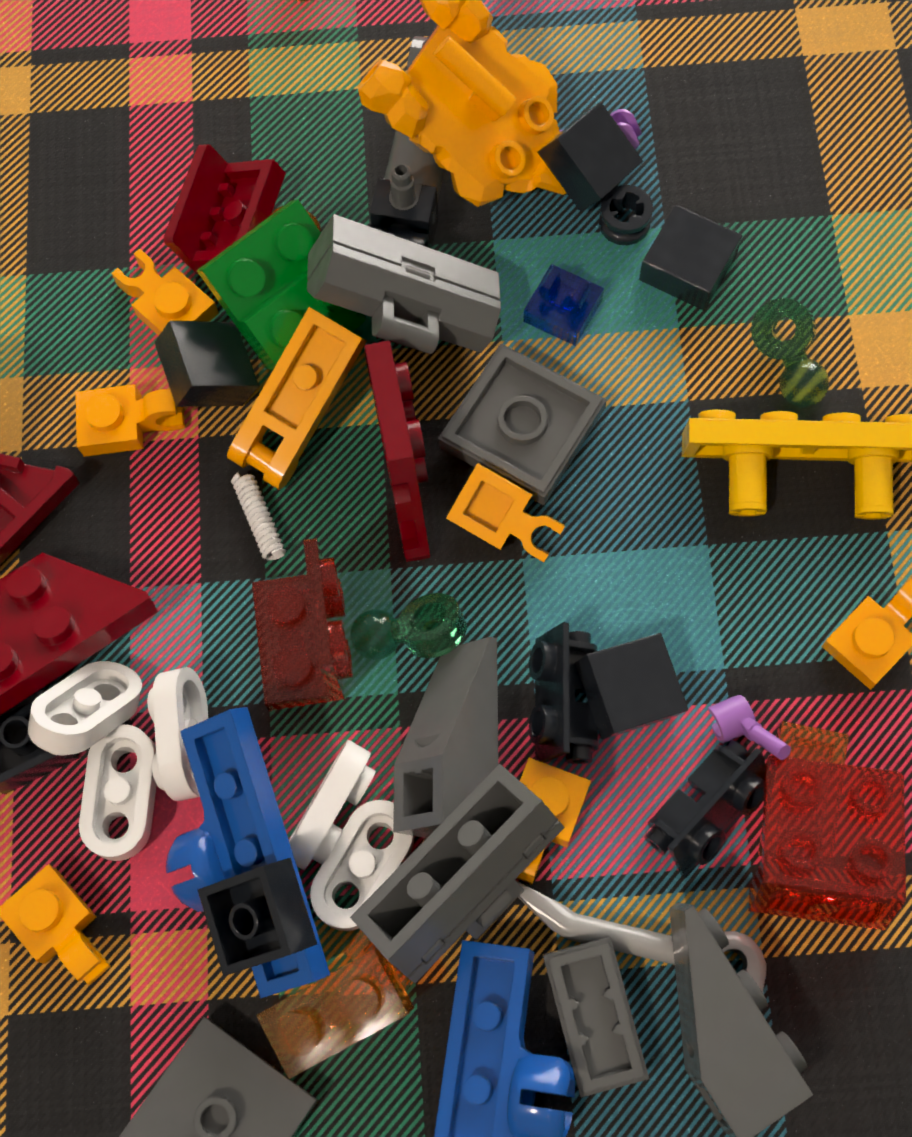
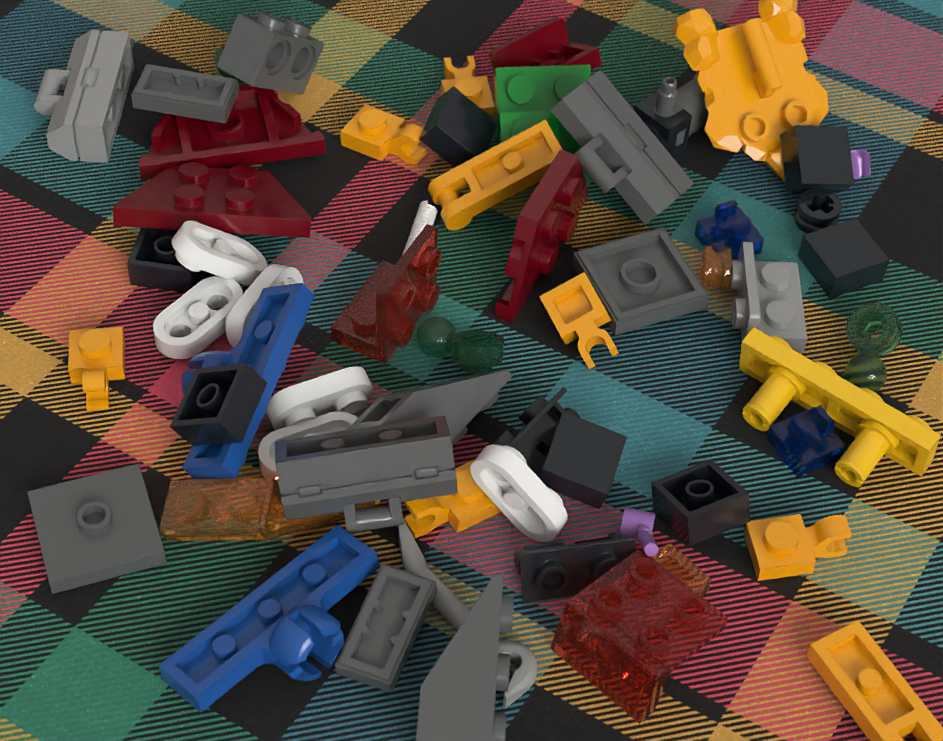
camera: 30 degrees right, 20 degrees down
none -> white plate [470,445,568,542]
none -> black piece [651,459,750,546]
none -> clear orange bush [700,245,732,292]
none -> light grey bracket [728,242,808,352]
none -> clear blue tile [767,405,846,478]

